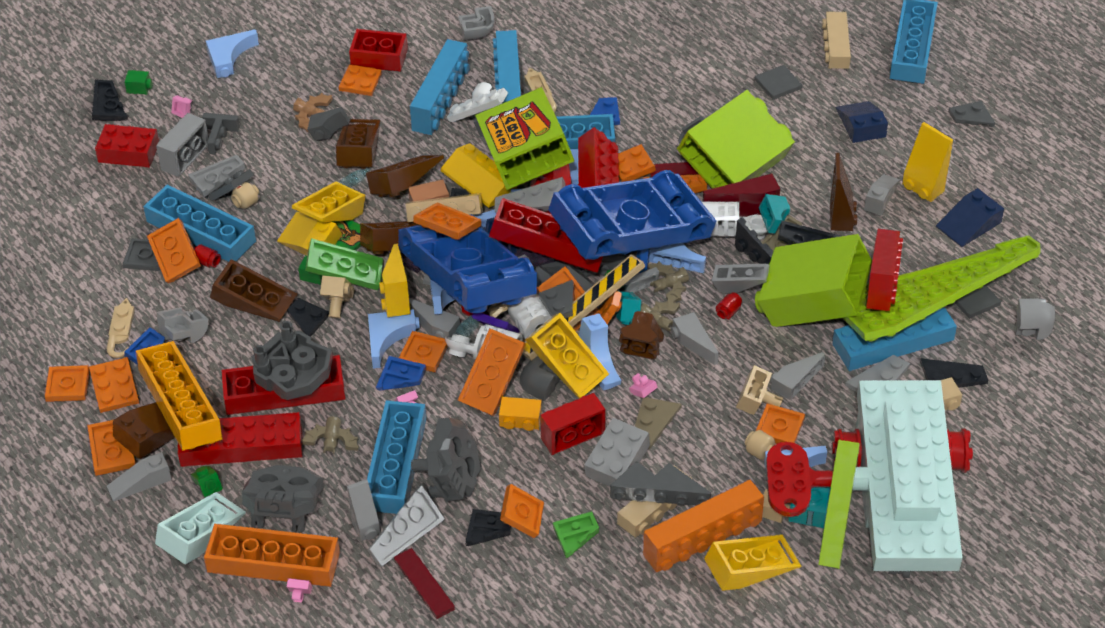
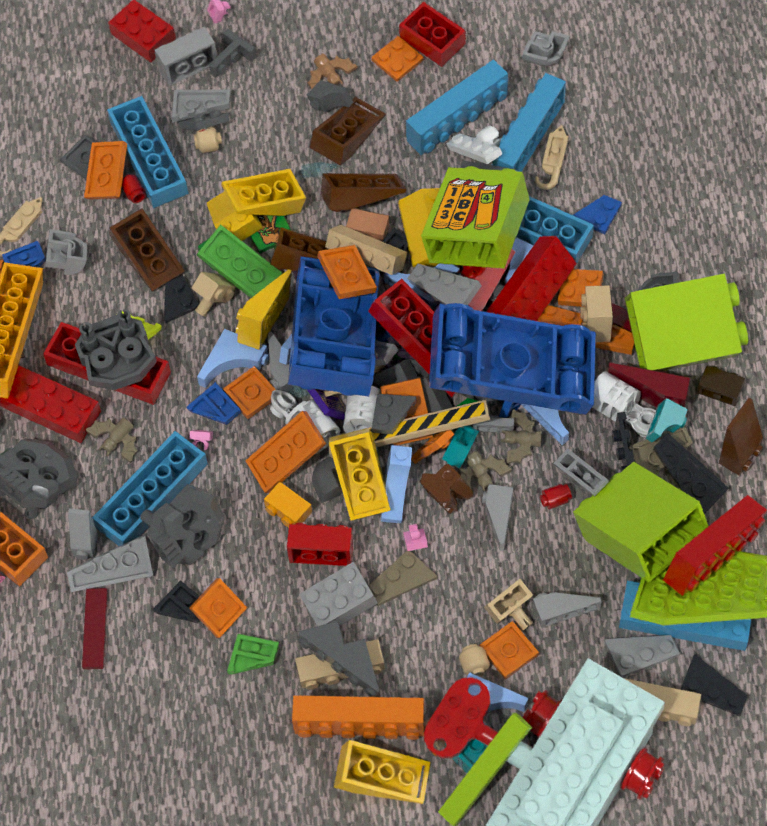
camera: 35 degrees right, 15 degrees up
none -> tan brick [580,285,613,342]
none -> dark brown brick [697,365,745,406]

